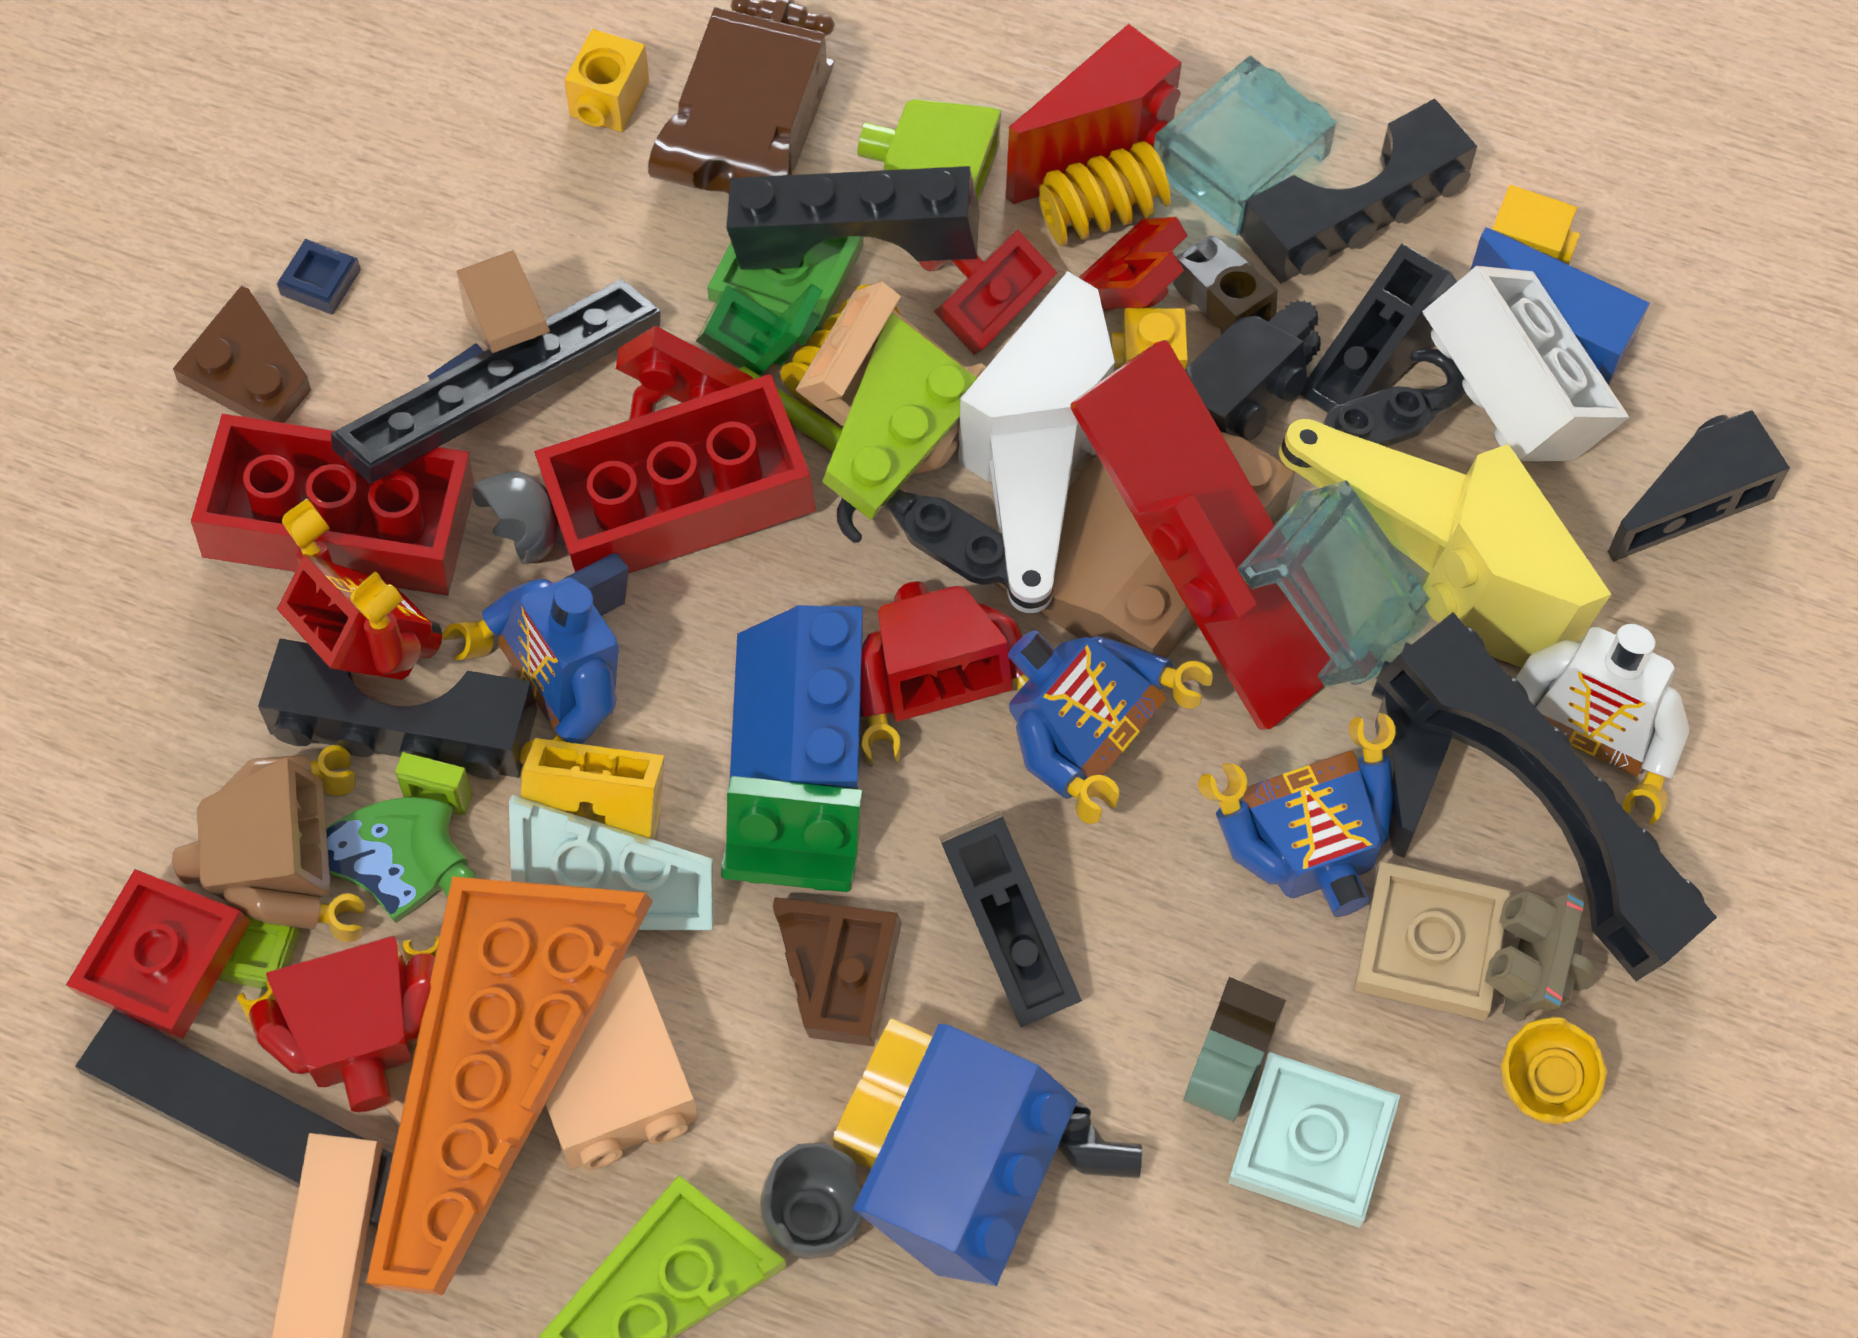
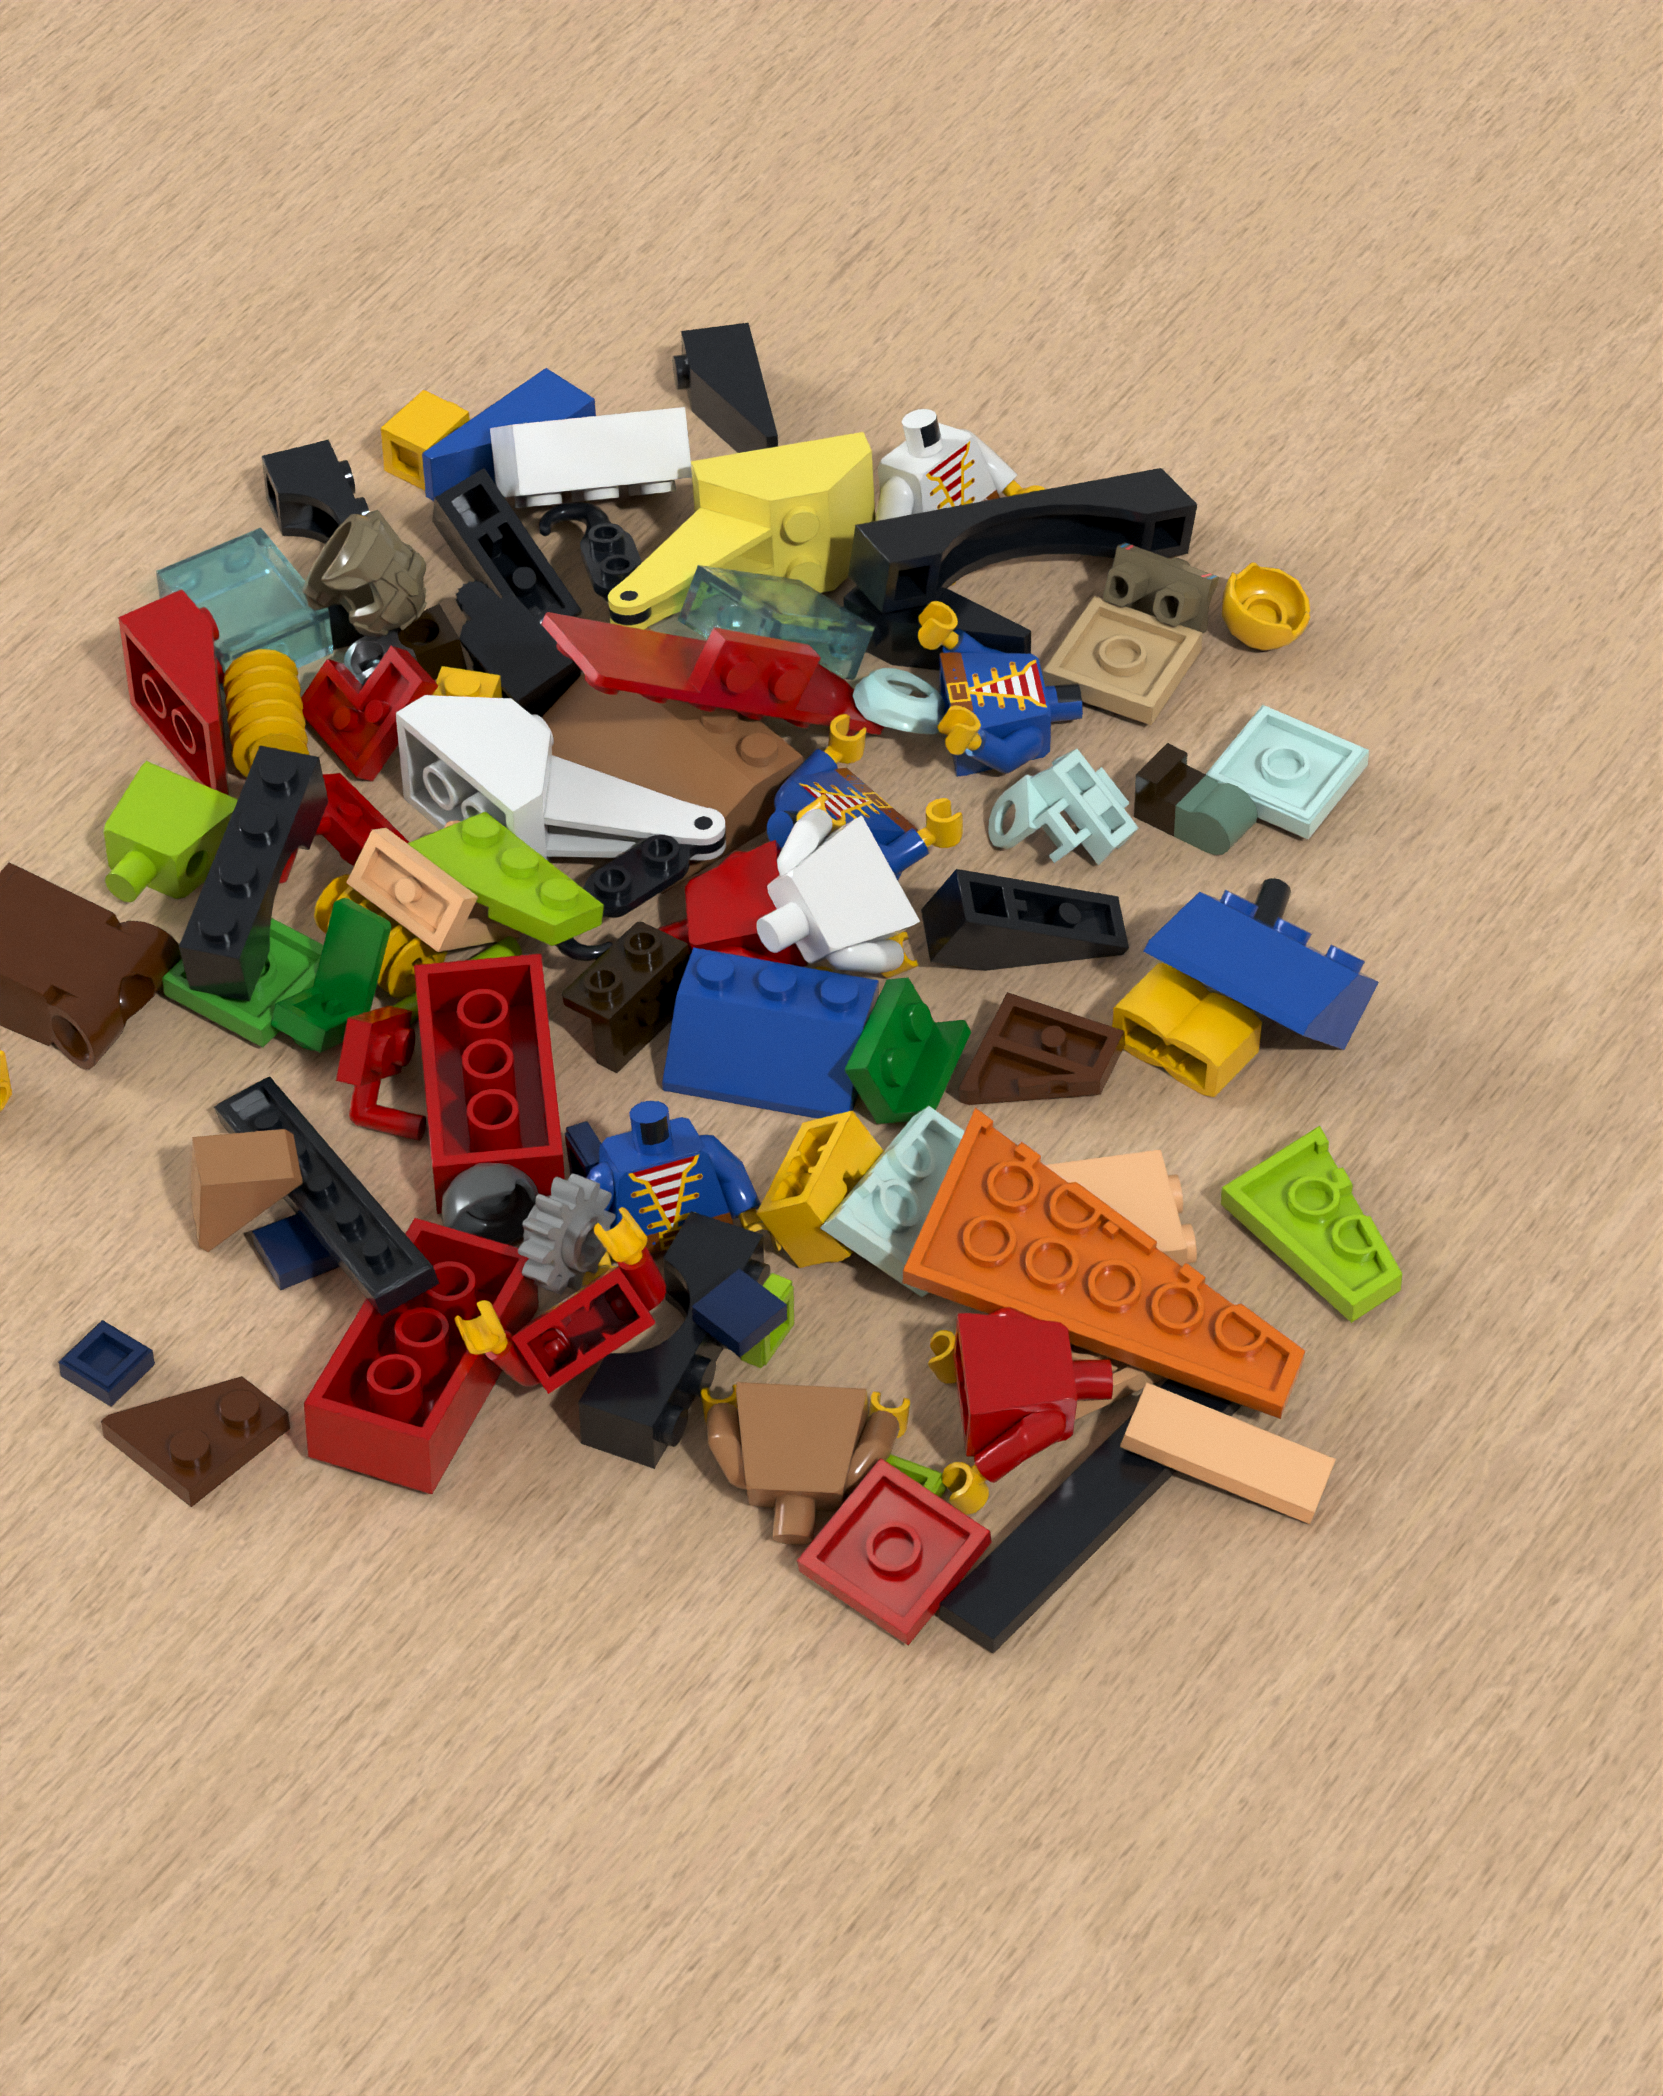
camera: 75 degrees left, 15 degrees down
bright green arm [326,797,477,923] -> none
dark grey hair [760,1143,863,1259] -> none
none -> dark tan helmet [302,510,427,637]
none -> light grey gear [518,1173,616,1295]
none -> dark brown bracket [562,922,690,1073]
none -> dark blue tile [692,1268,787,1357]
none -> white torso [756,794,920,978]
none -> light aqua piece [852,668,945,734]
none -> light aqua piece [988,749,1139,865]

